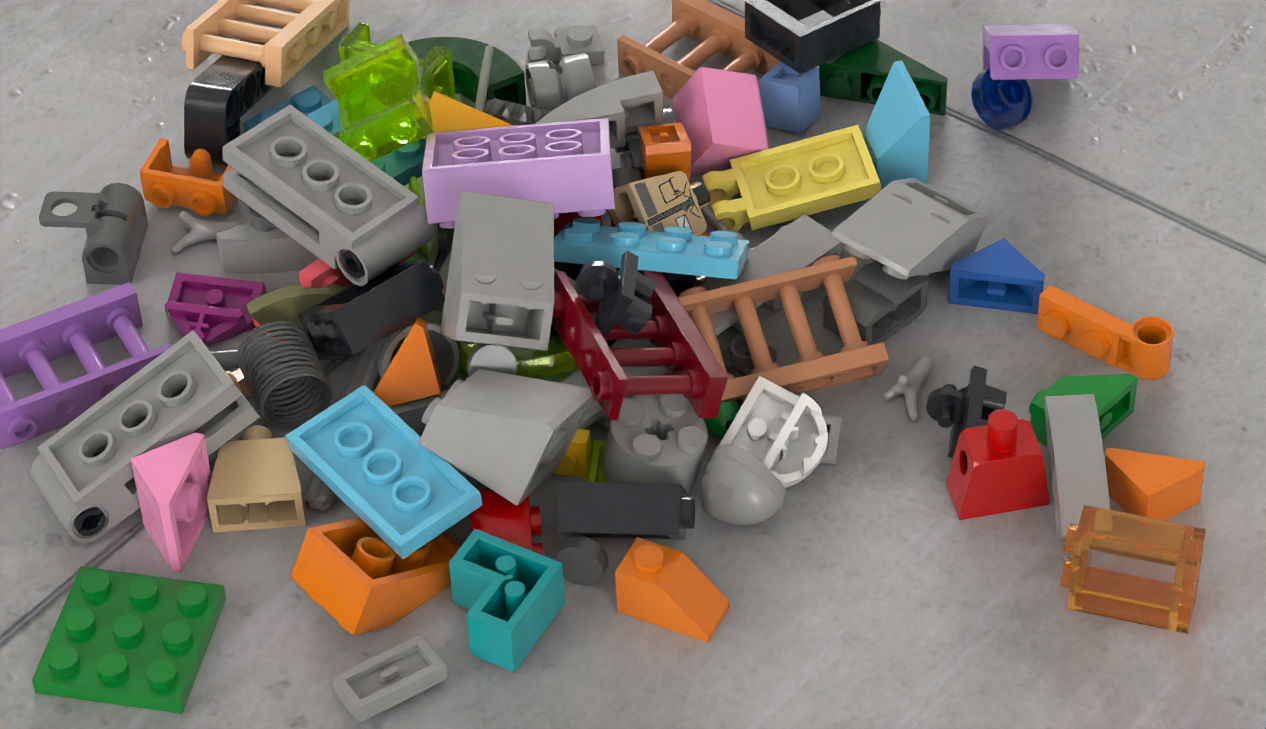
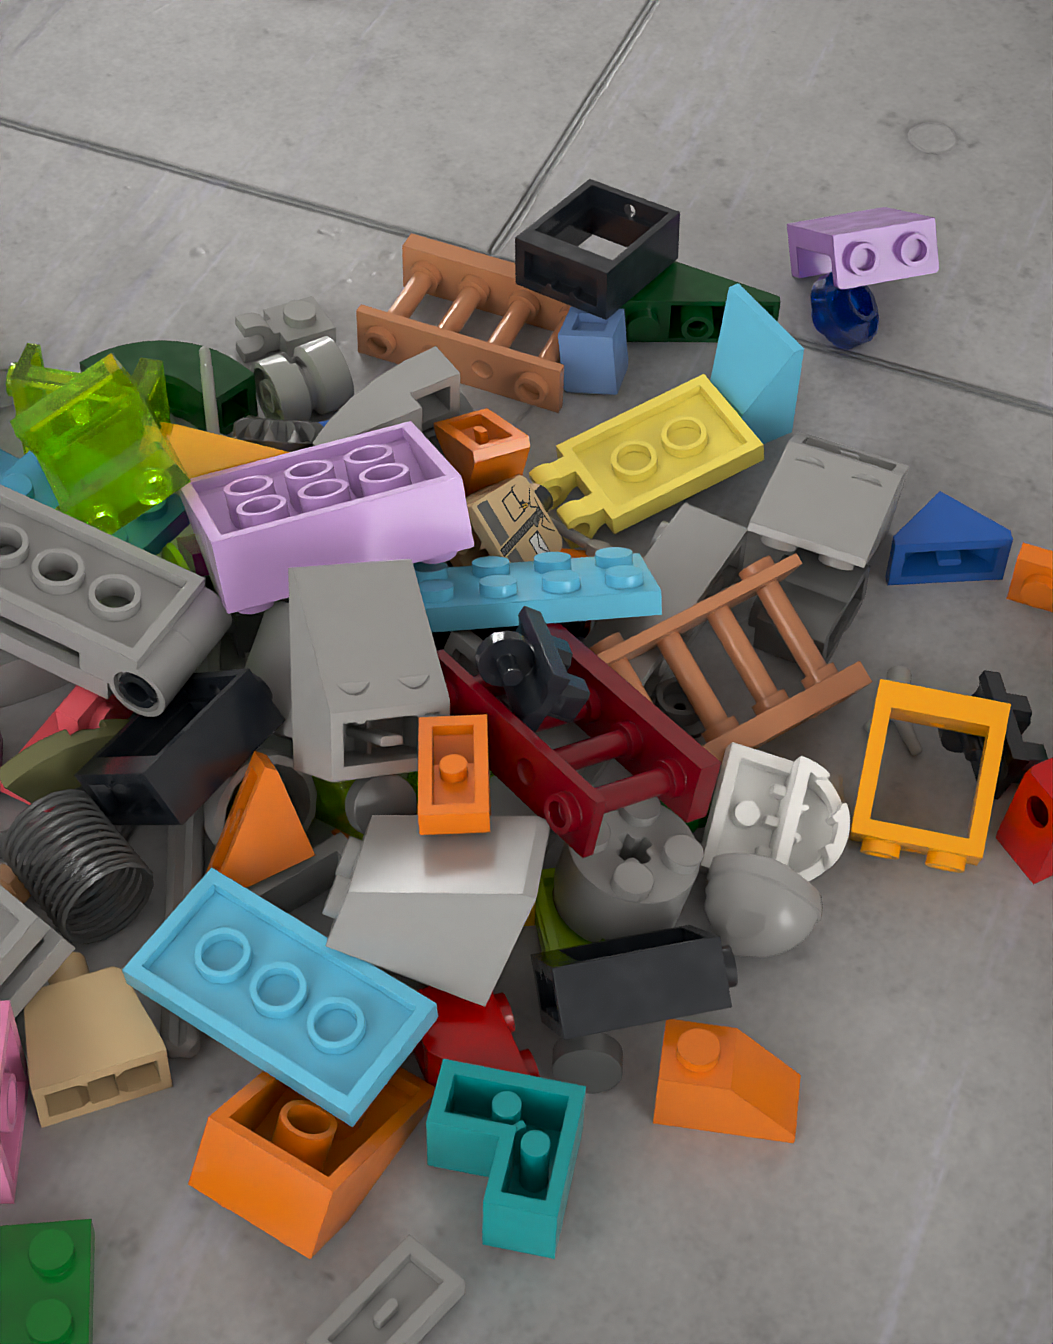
camera: 20 degrees left, 5 degrees up
bright pink slope [673,67,770,177] -> none
none -> orange slope [418,714,491,835]
none -> light orange window [848,679,1011,873]

